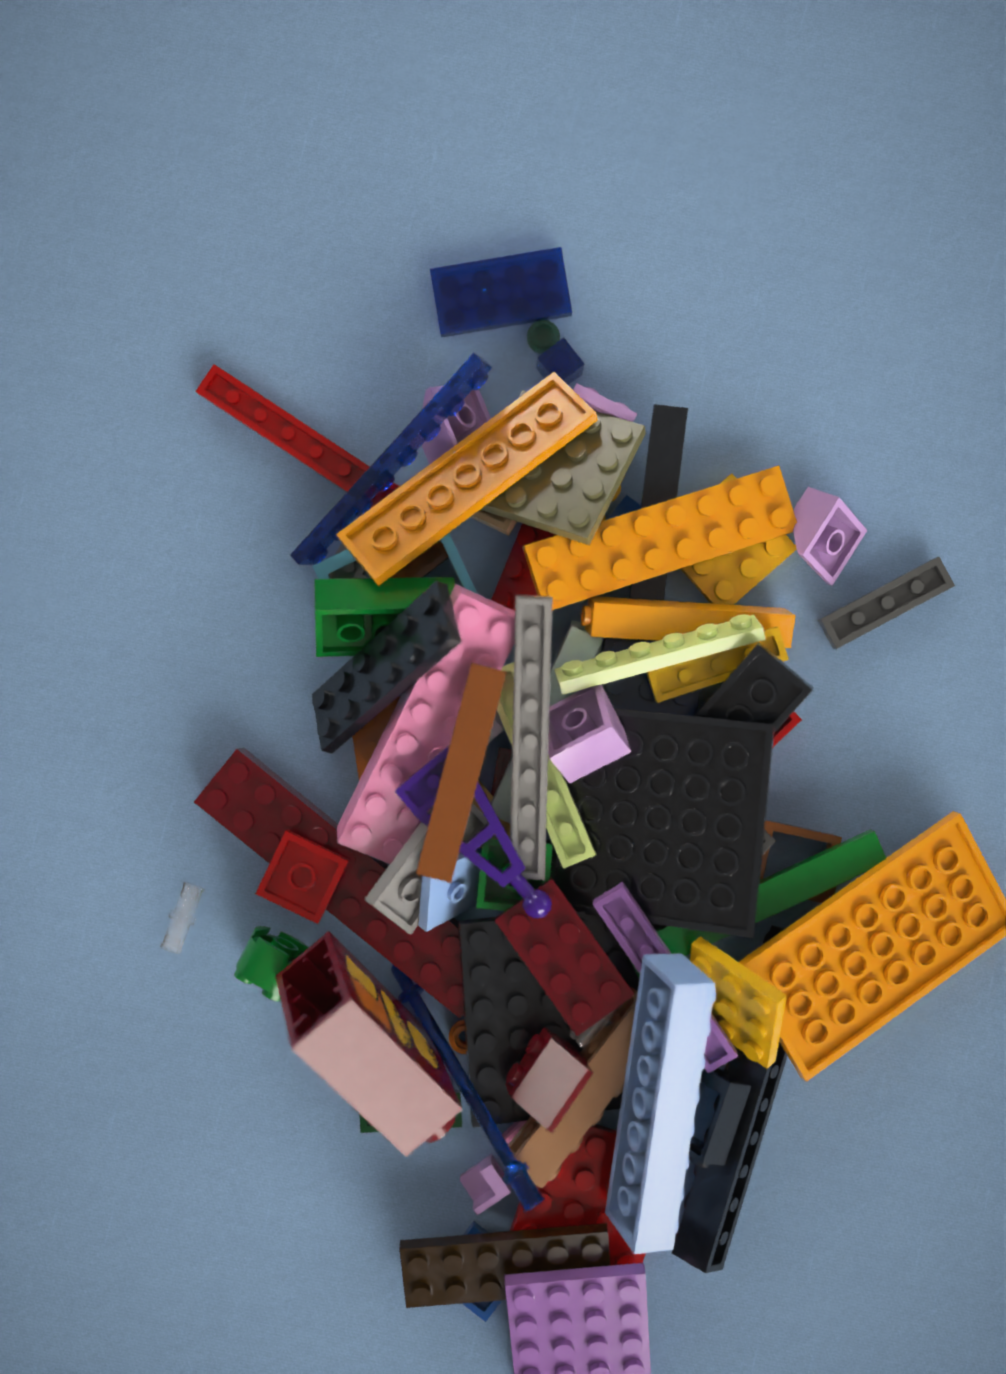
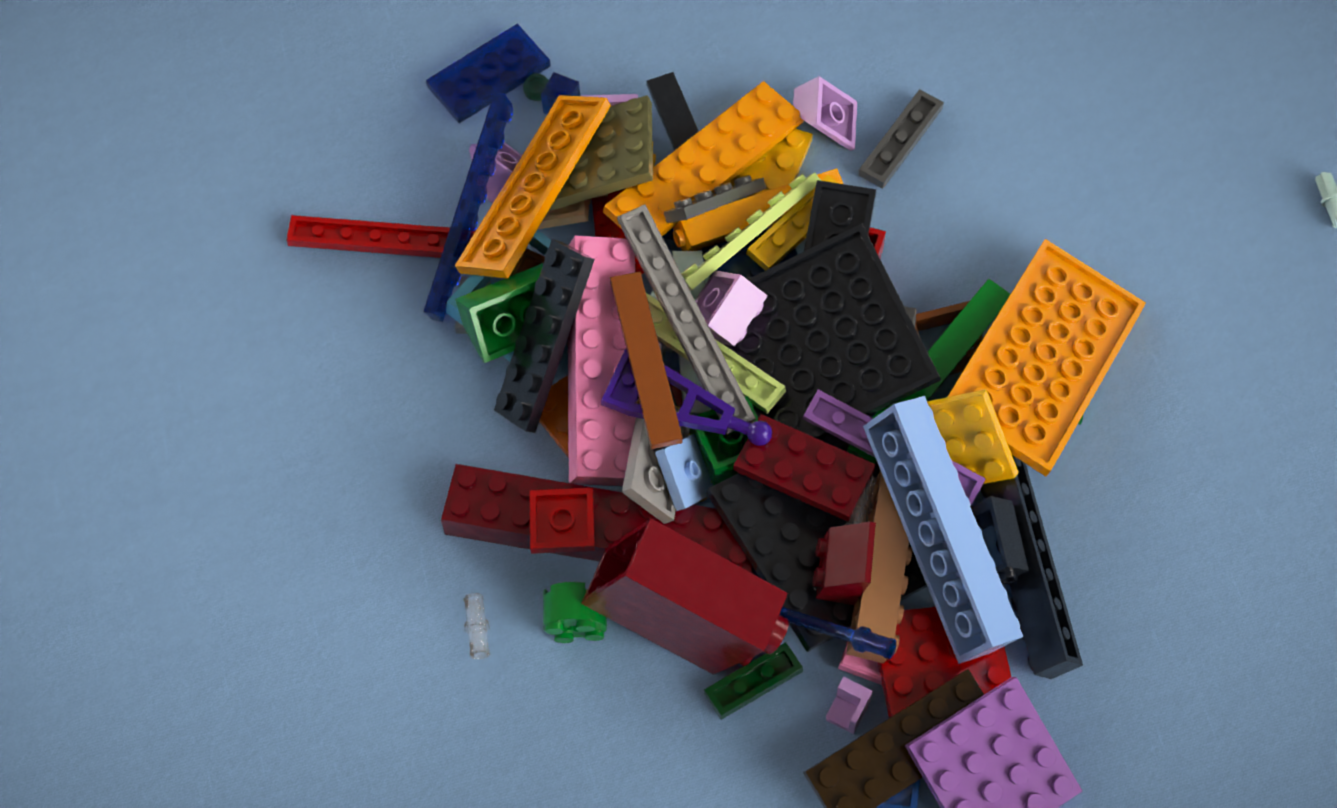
camera: 30 degrees left, 25 degrees down
none -> dark grey plate [664,175,767,223]

